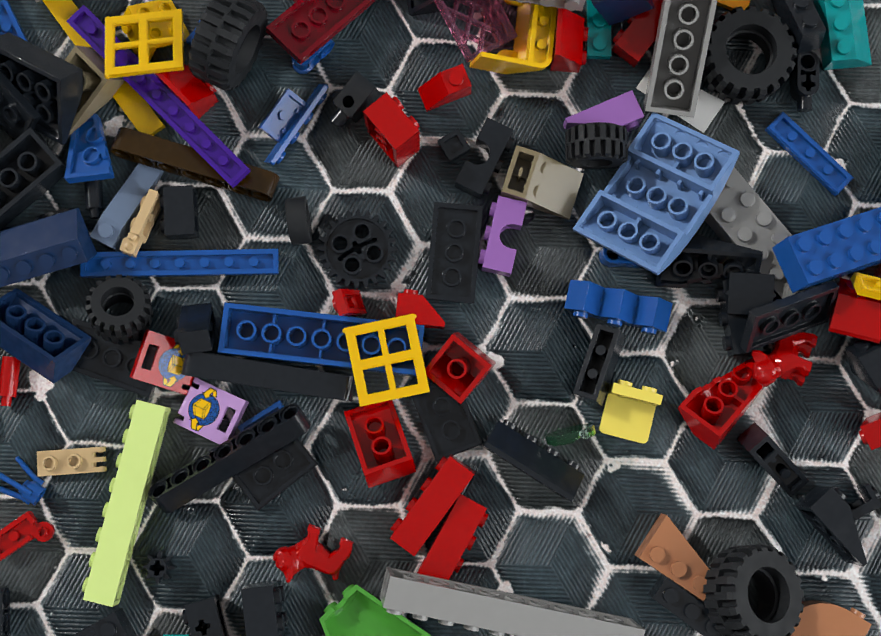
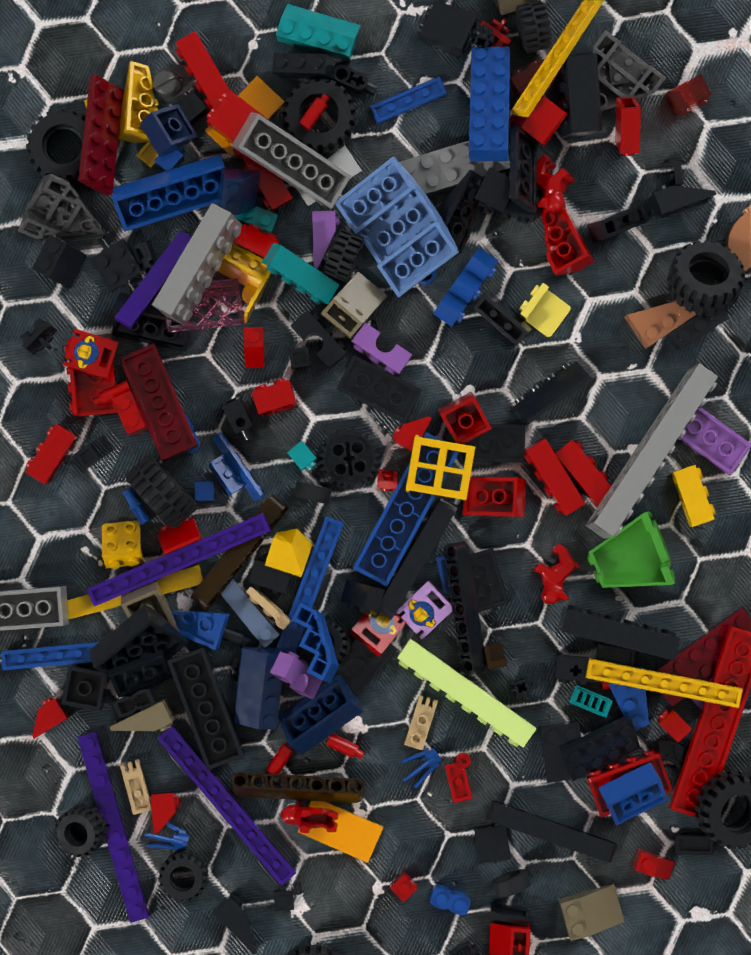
camera: 65 degrees left, 5 degrees up
yellow window [104,9,184,79] -> none
clear green tile [545,424,596,446] -> none
none -> blue tile [195,481,215,501]
none -> teal brick [262,243,339,304]
none -> yellow slope [265,529,313,577]
none -> medium lavender arch [270,651,323,699]
none -> teal brick [287,441,317,471]
none -> blue brick [292,603,339,683]
none -> red cylinder [298,94,330,131]
none -> dark brown panel [484,642,507,670]

